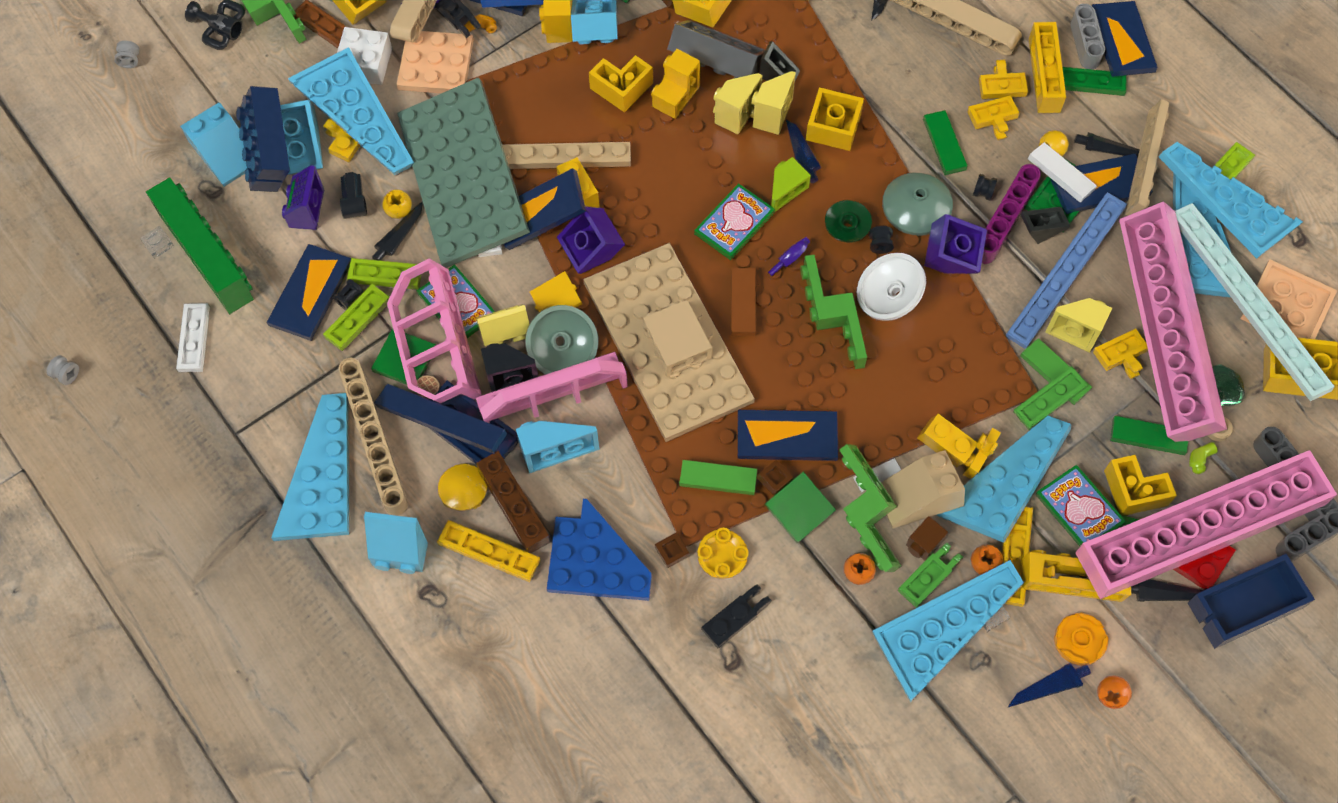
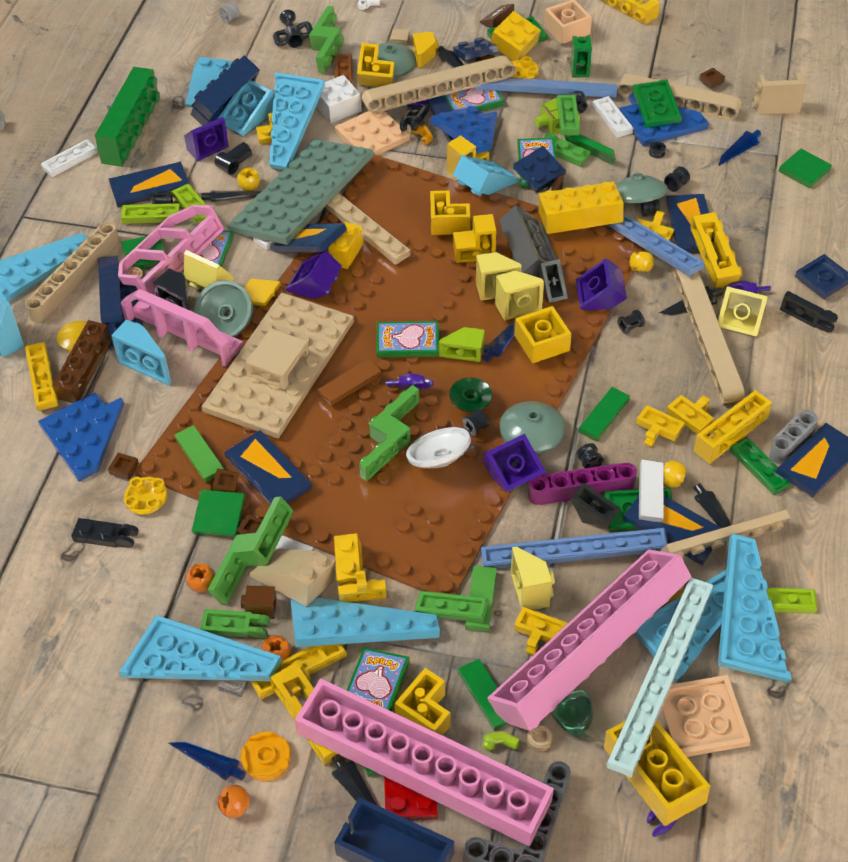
camera: 50 degrees right, 15 degrees down
none -> reddish brown plate [237,514,263,535]
none -> dark purple slope [576,258,627,310]
none -> black bush [617,310,645,334]

